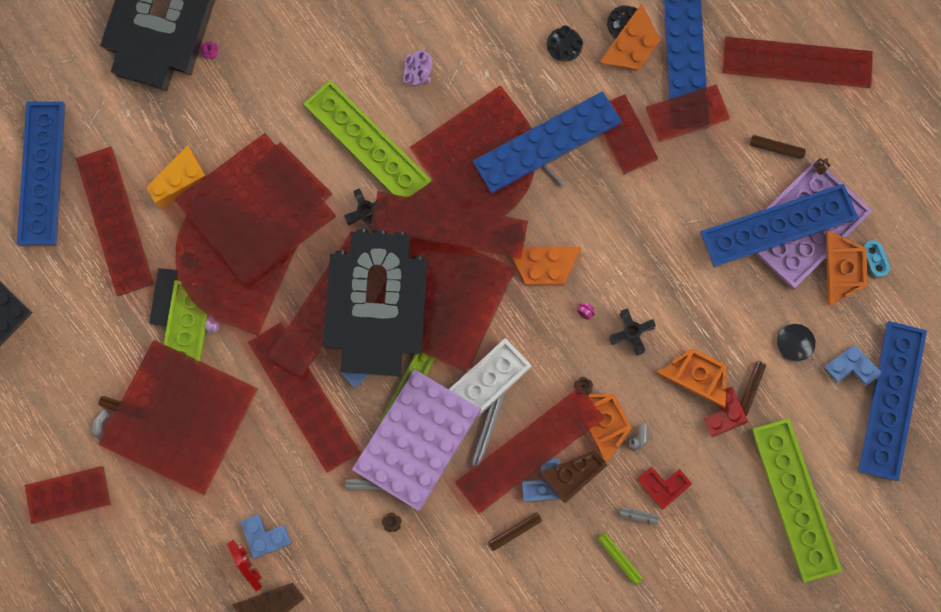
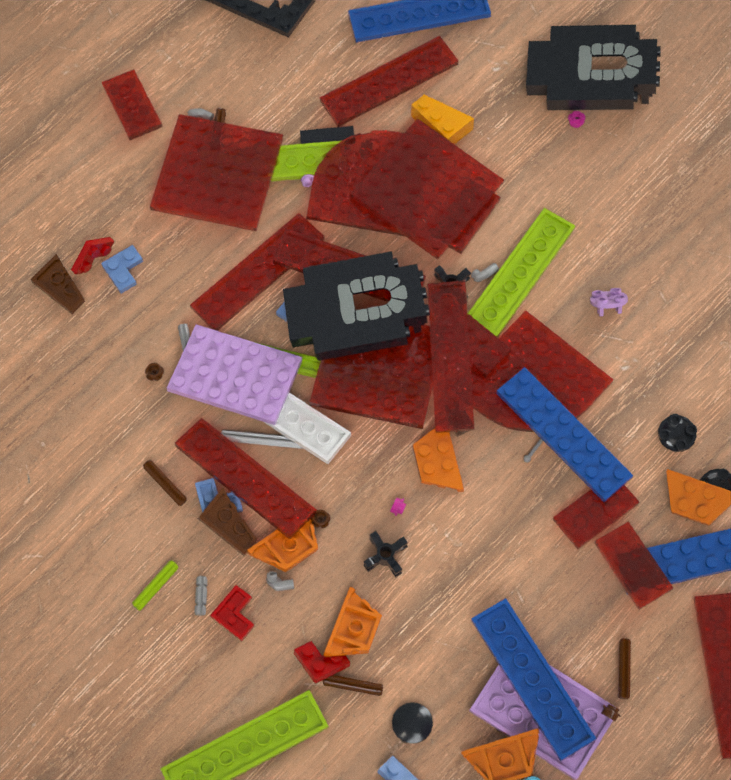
camera: 75 degrees right, 10 degrees down
none -> light grey arm [471,263,499,282]

